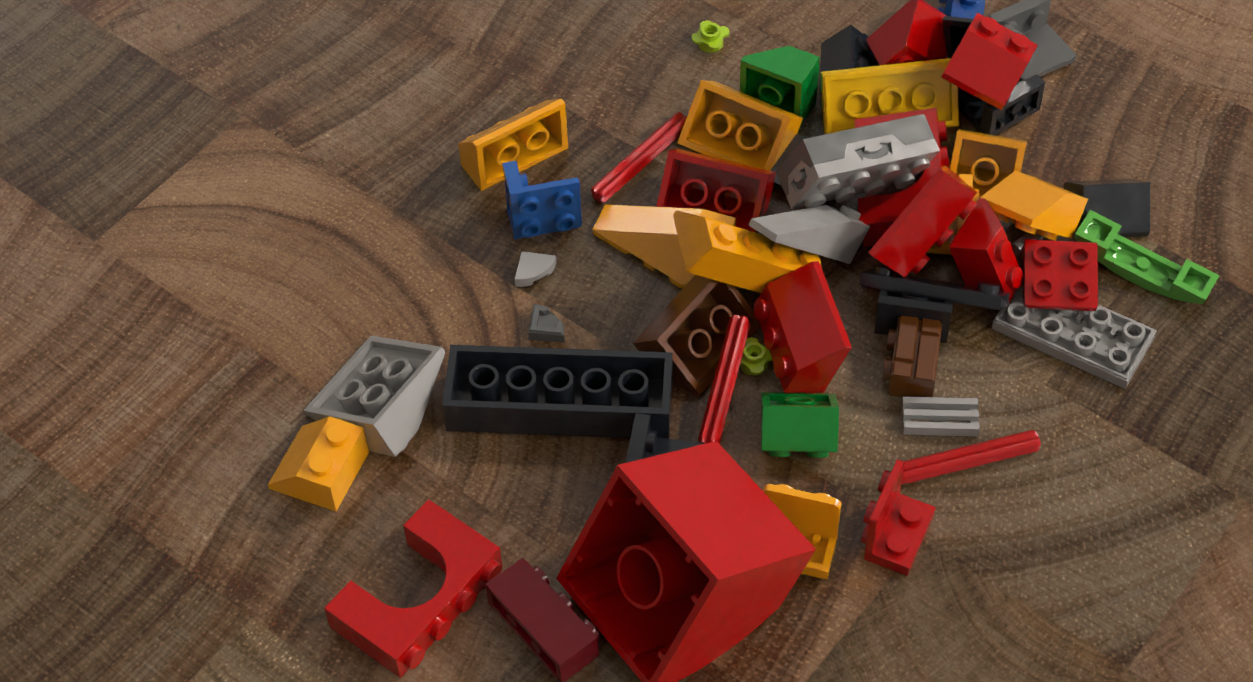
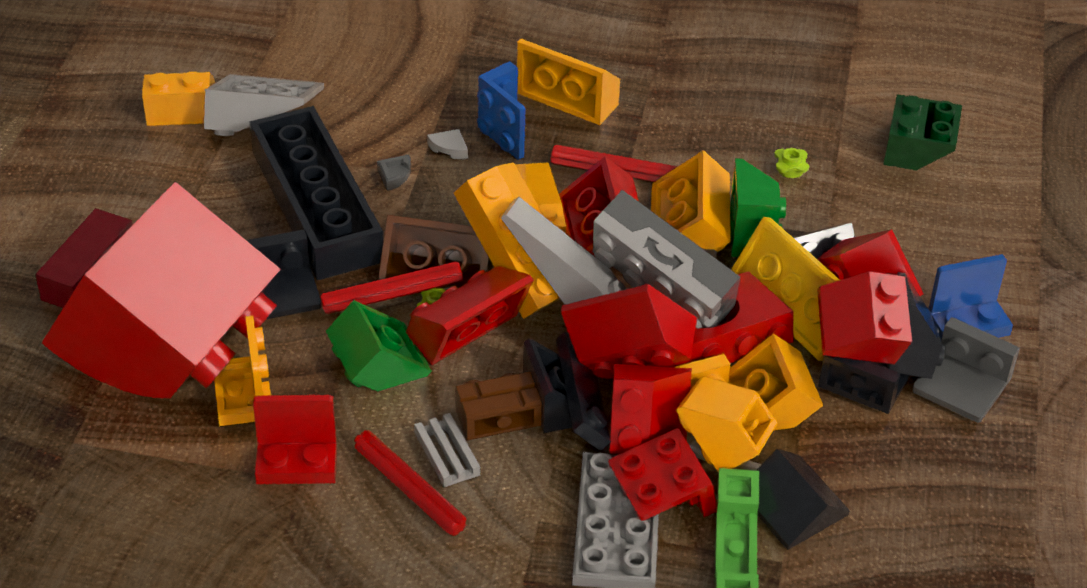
camera: 60 degrees right, 10 degrees down
red arch [324,499,503,678] -> none

